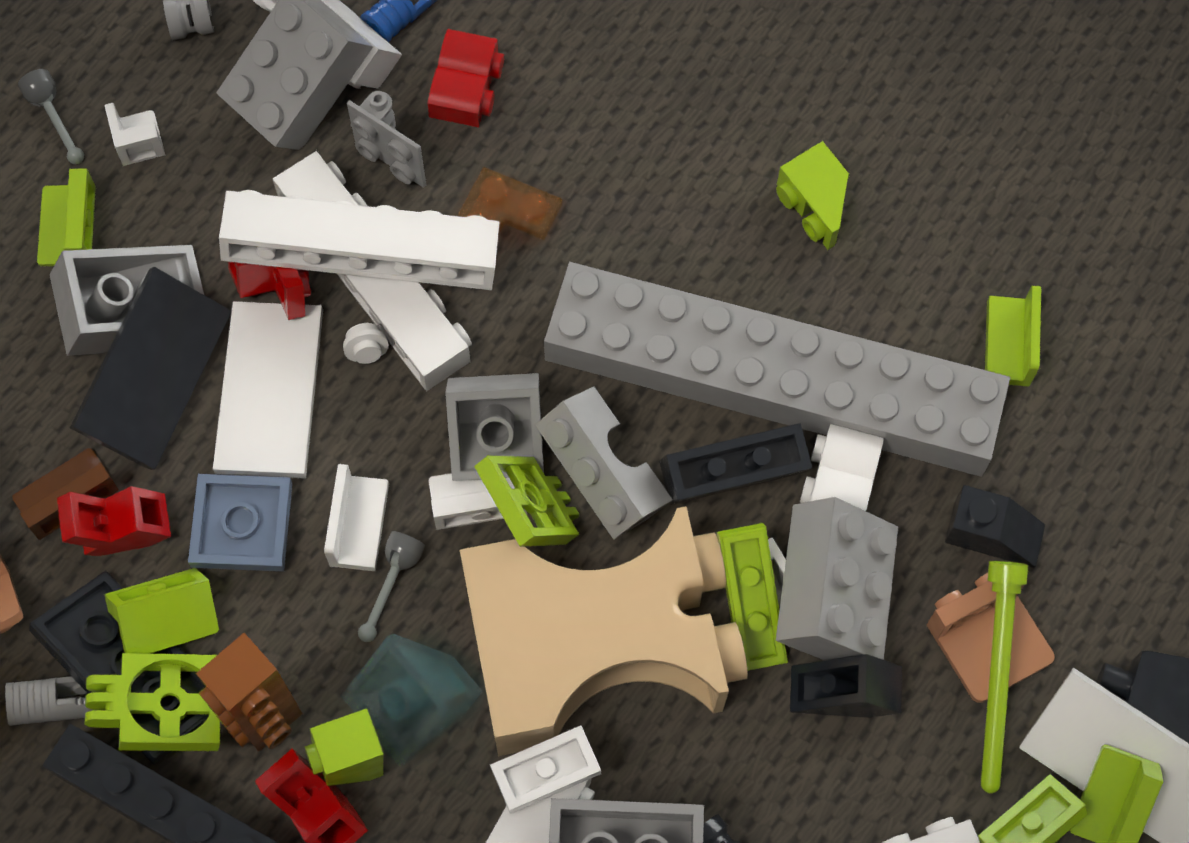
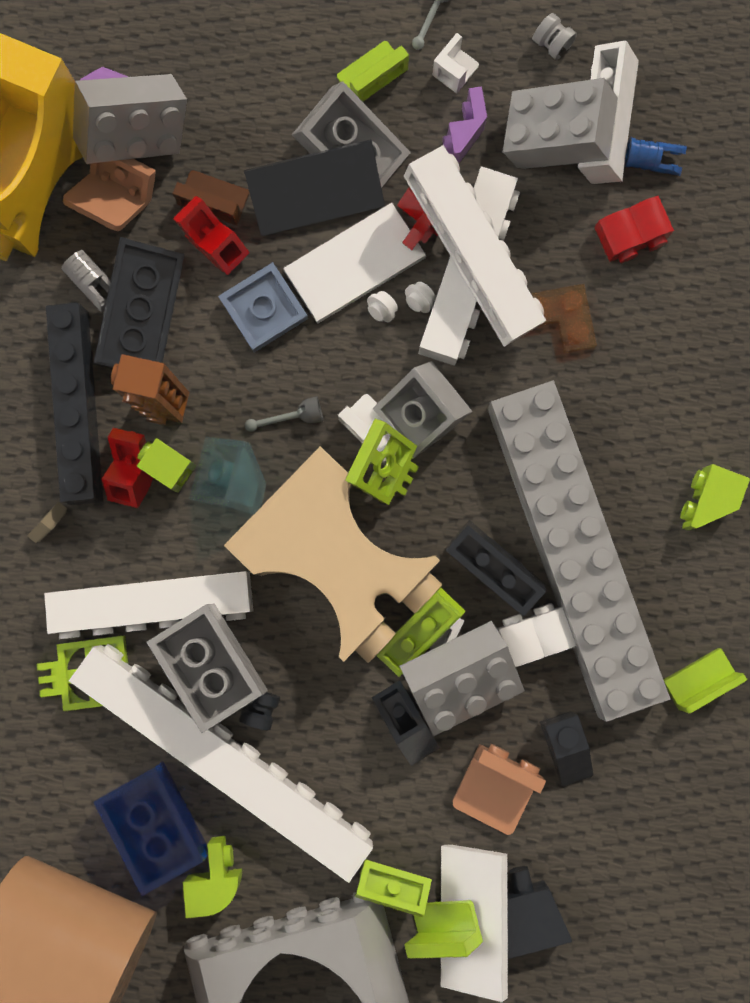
camera: 55 degrees right, 15 degrees up
lime piece [84,653,220,751] -> none
lime panel [104,568,219,654] -> none
white panel [324,464,389,571] -> none
light grey hinge [347,91,426,188] -> none
white plate [490,726,601,814] -> none
light grey arch [535,387,672,540] -> none
lime piece [981,561,1028,793] -> none
none -> white plate [367,291,398,322]
none -> medium lavender slope [442,86,487,164]

